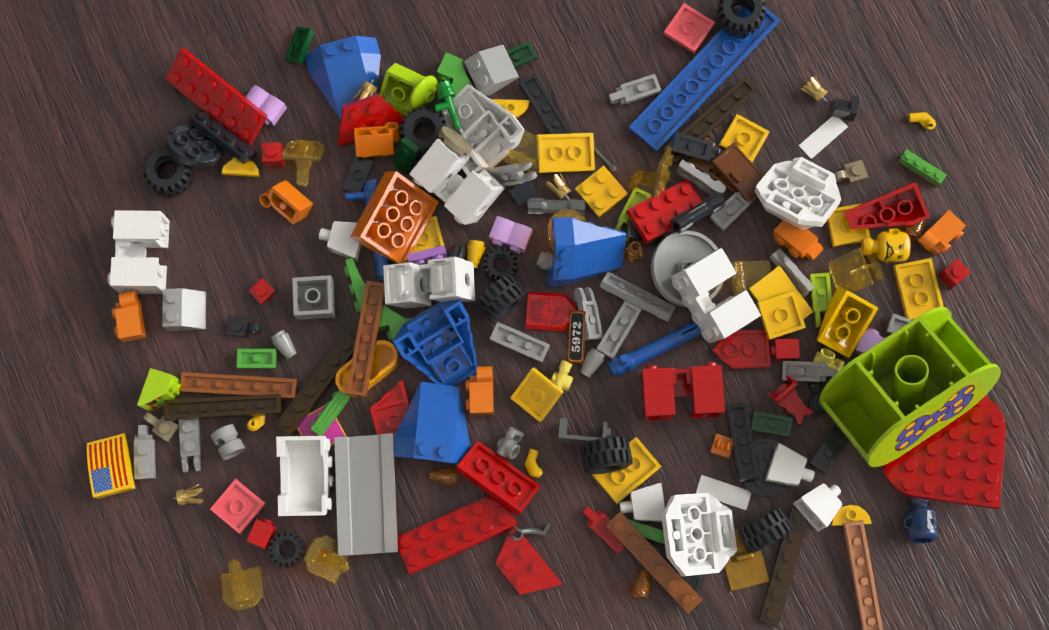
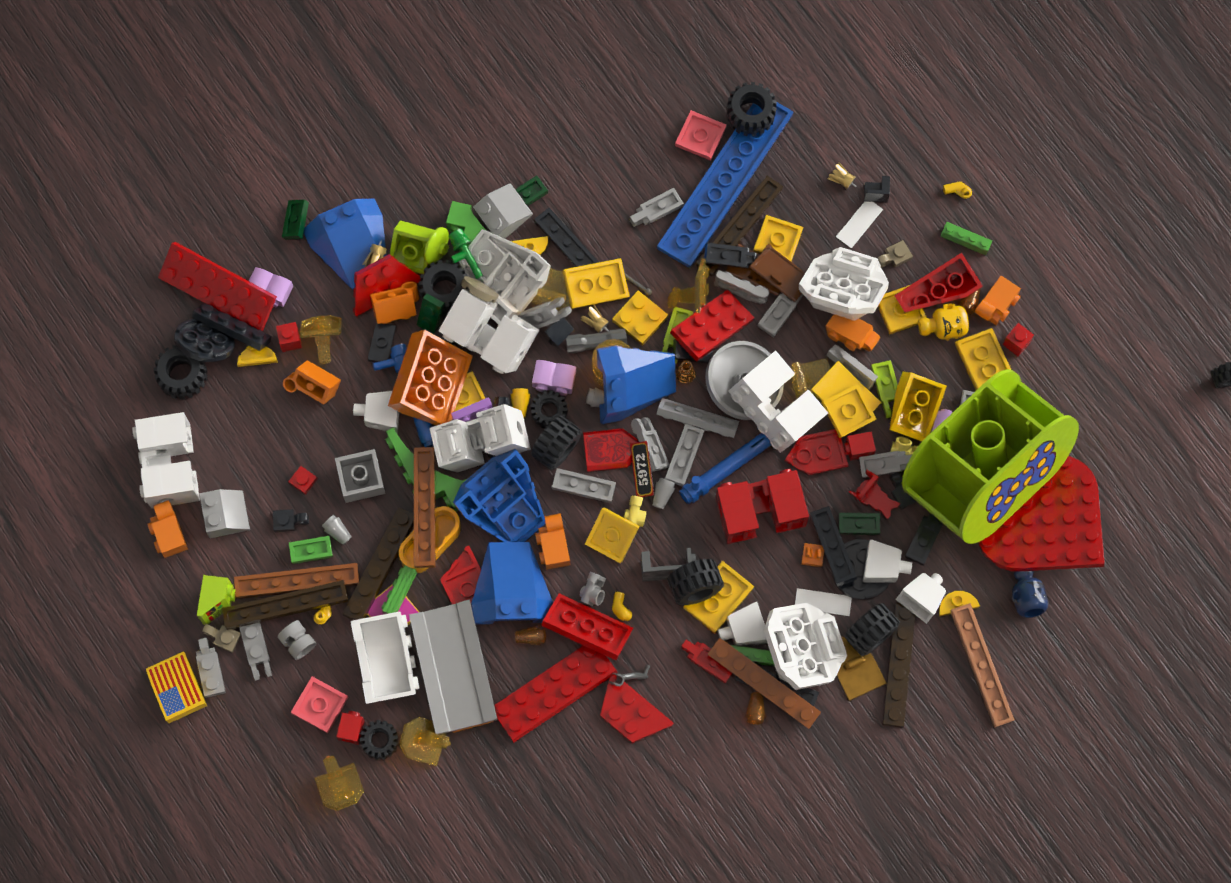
camera: 15 degrees left, 5 degrees down
pearl gold piece [173,484,204,505] -> none
black axle [670,193,725,234] -> none
clear yellow plate [827,248,884,293] -> none

